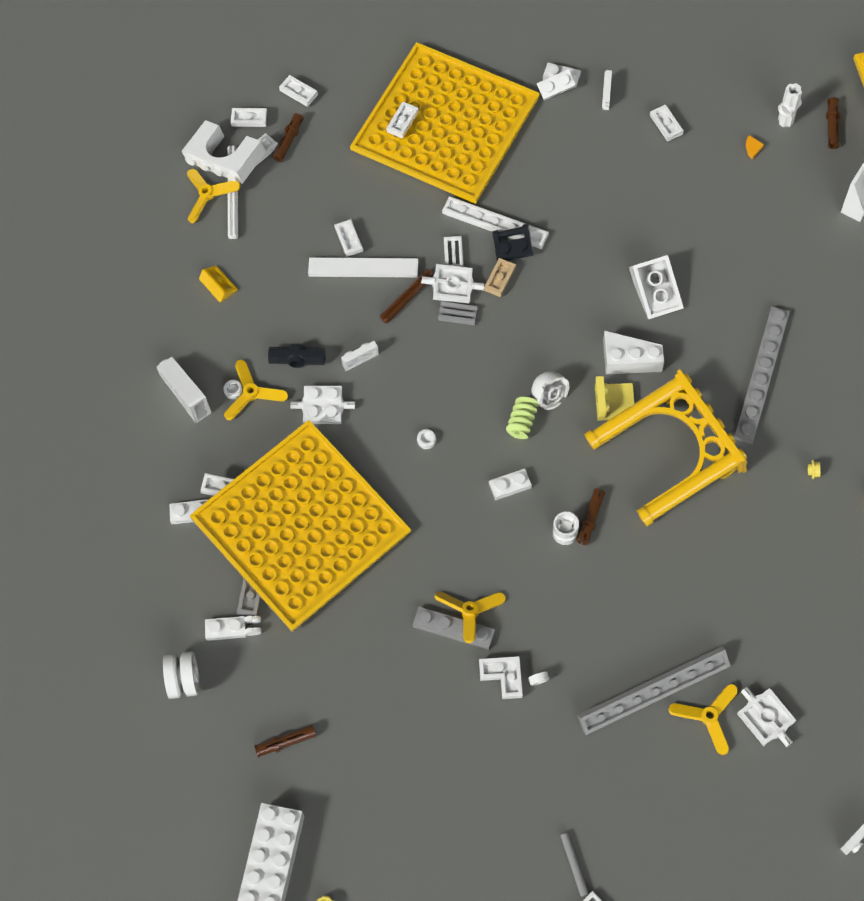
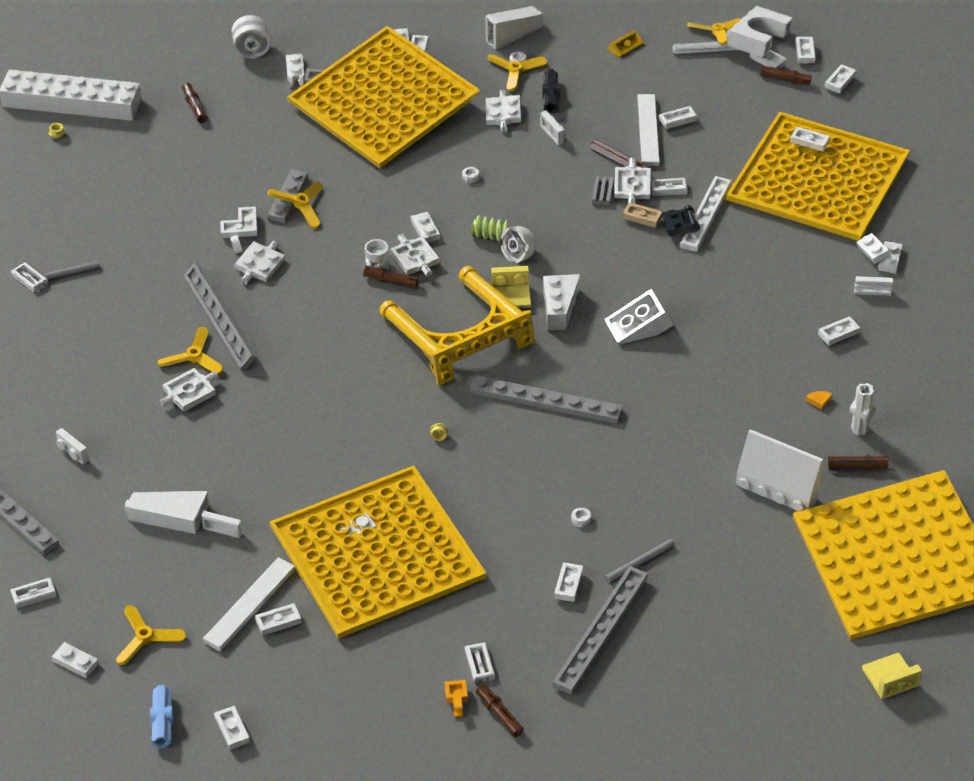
camera: 85 degrees right, 20 degrees down
none -> white plate [235,241,285,285]
none -> white plate [390,234,439,277]

